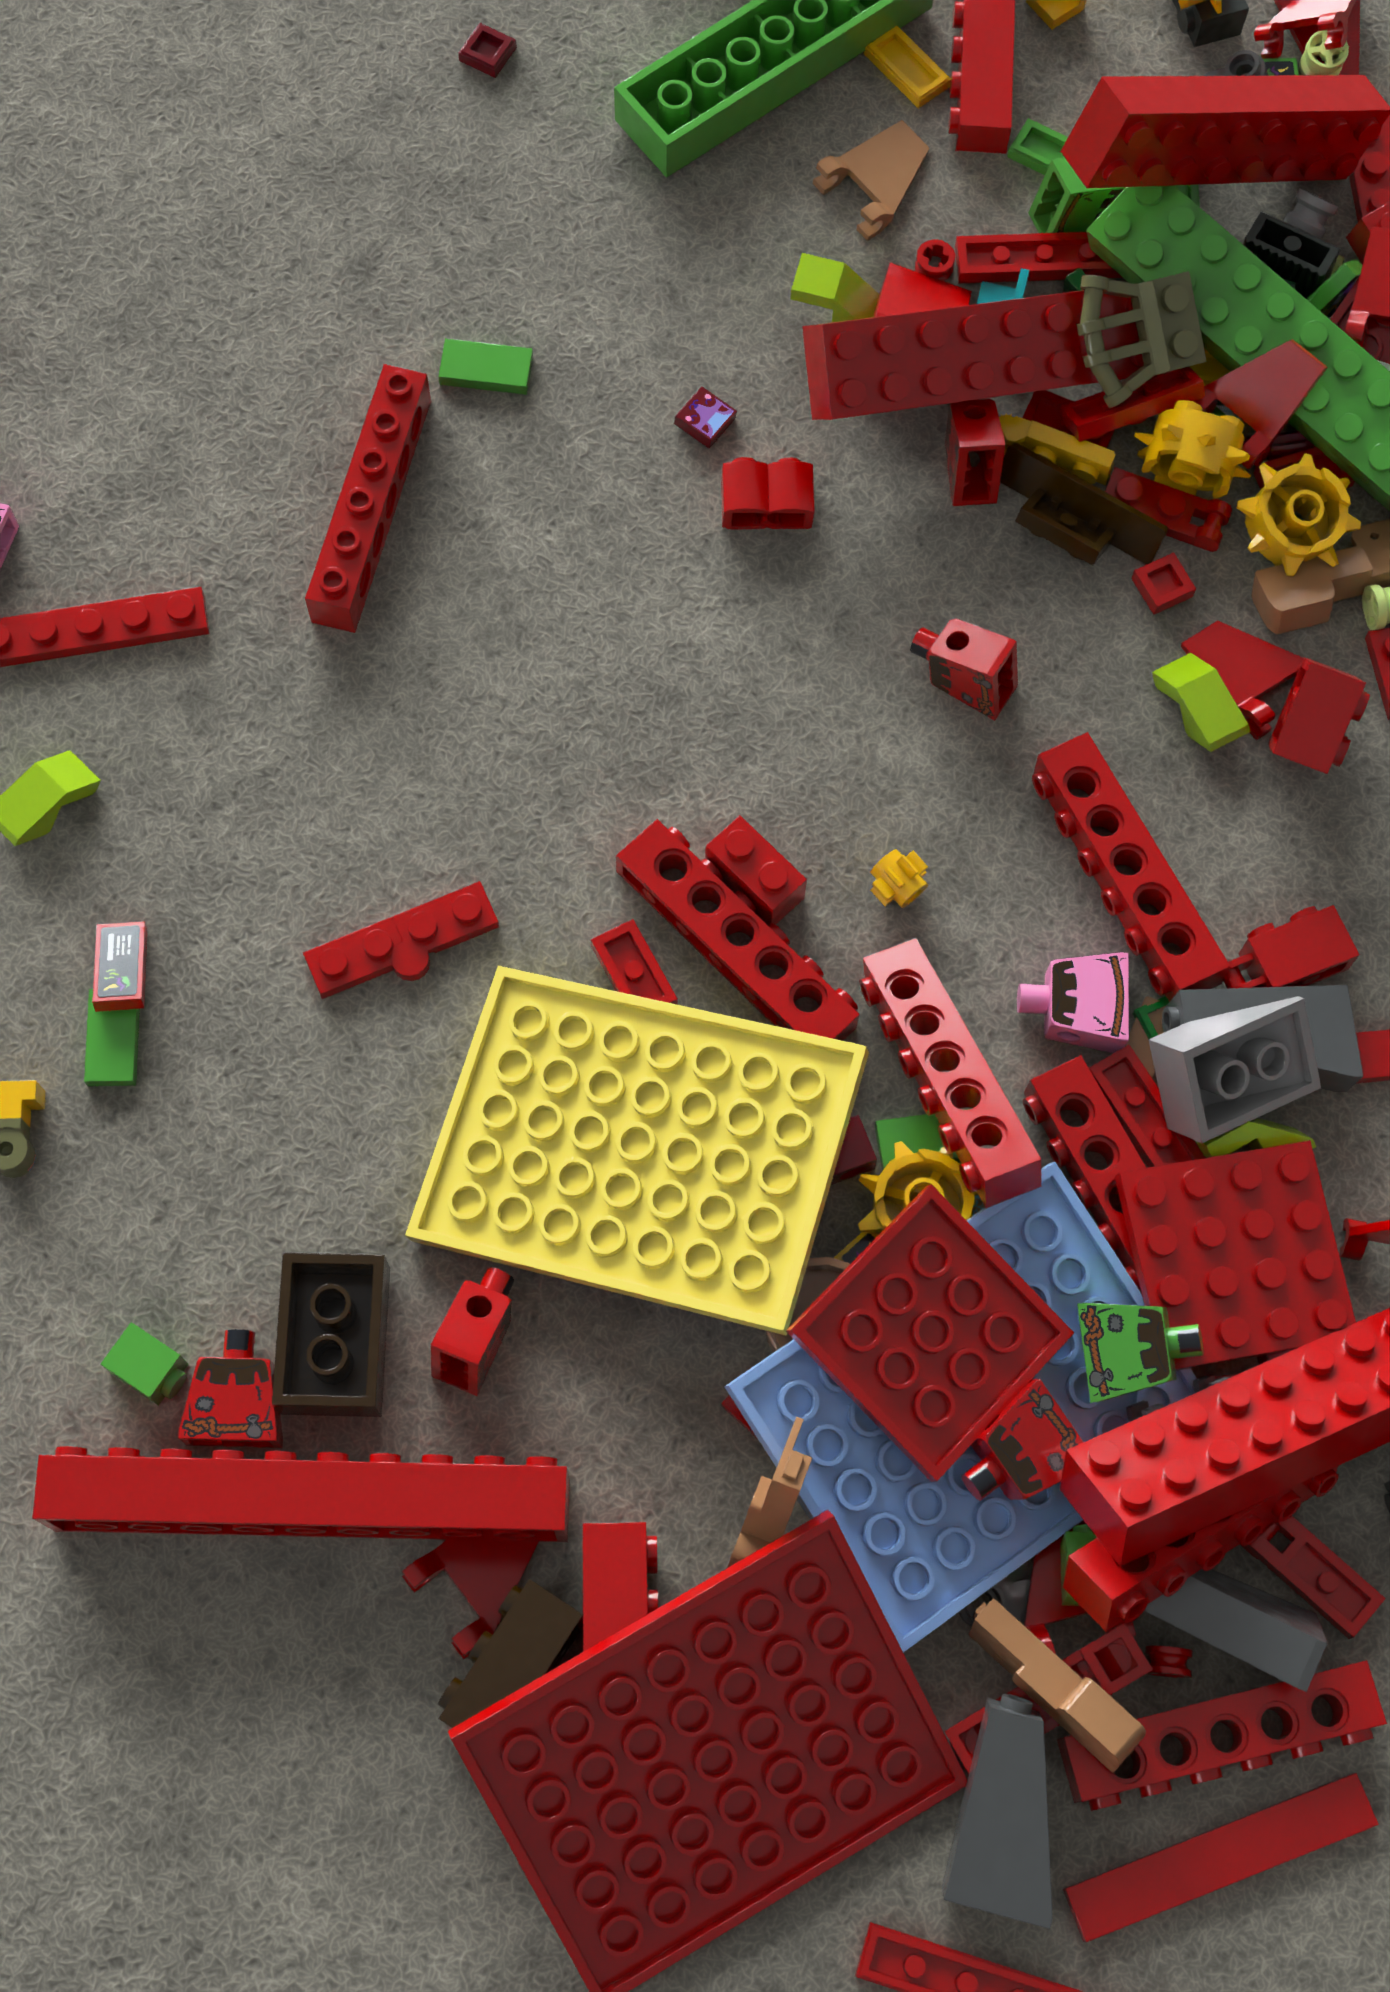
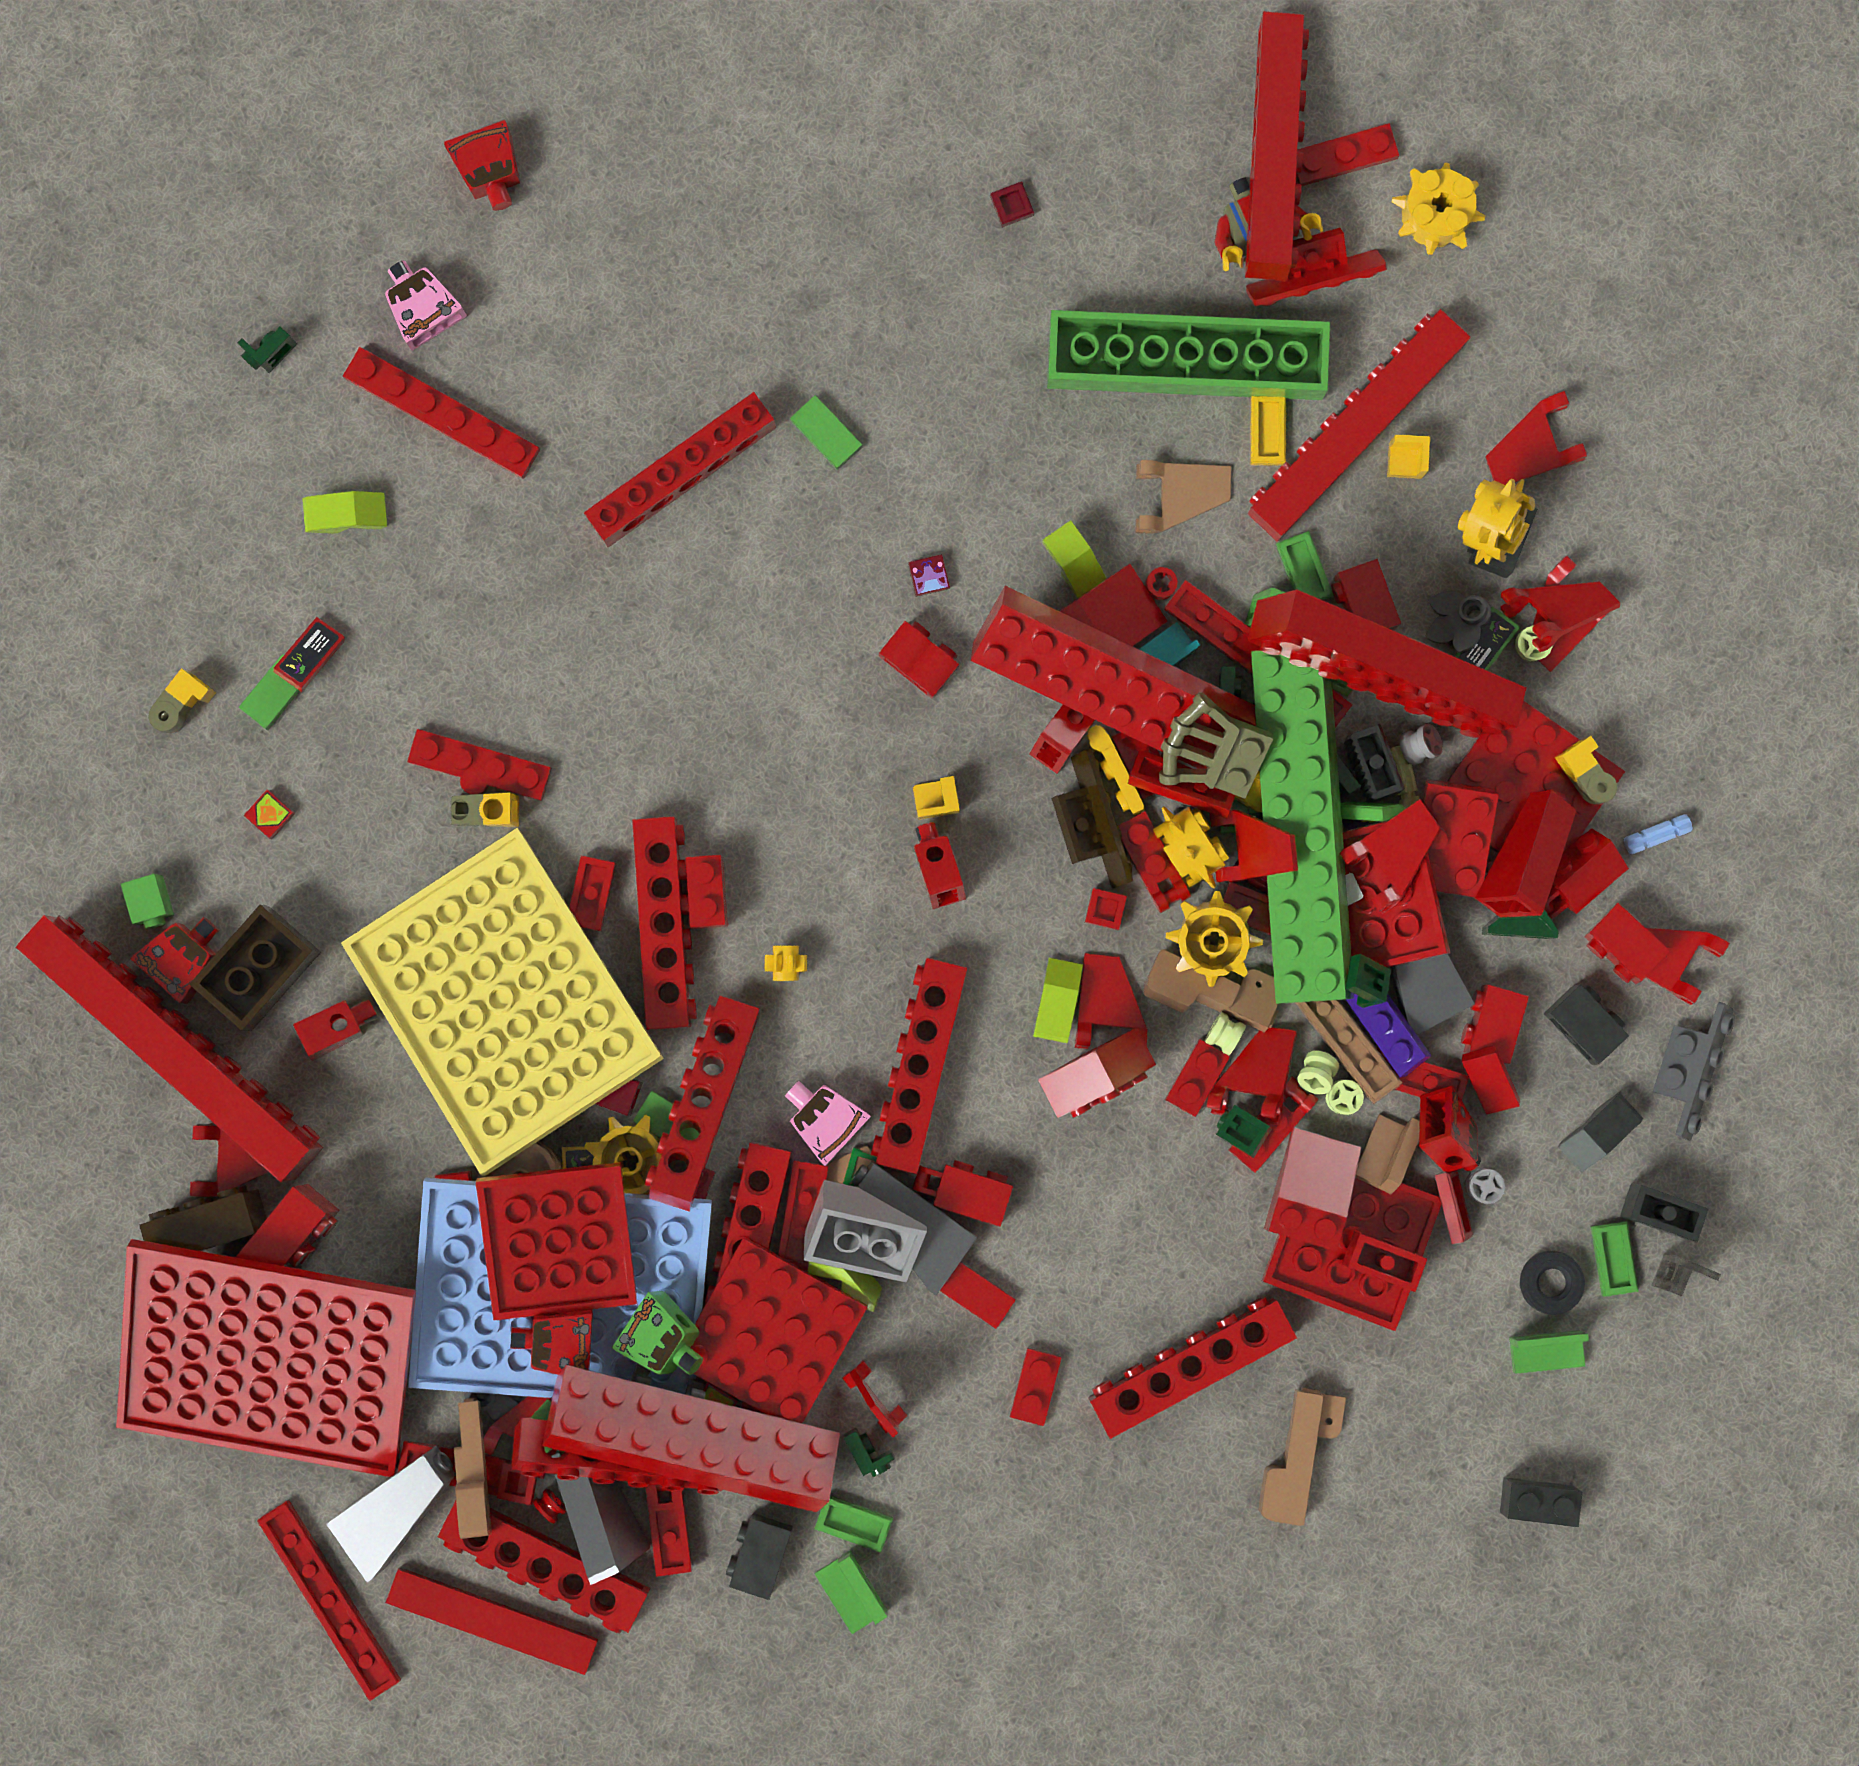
camera: 40 degrees right, 15 degrees up
medium nougat piece [727,1416,812,1568] -> none
none -> tile [243,790,295,839]
none -> leg [451,793,519,827]
none -> yellow panel [913,776,960,820]

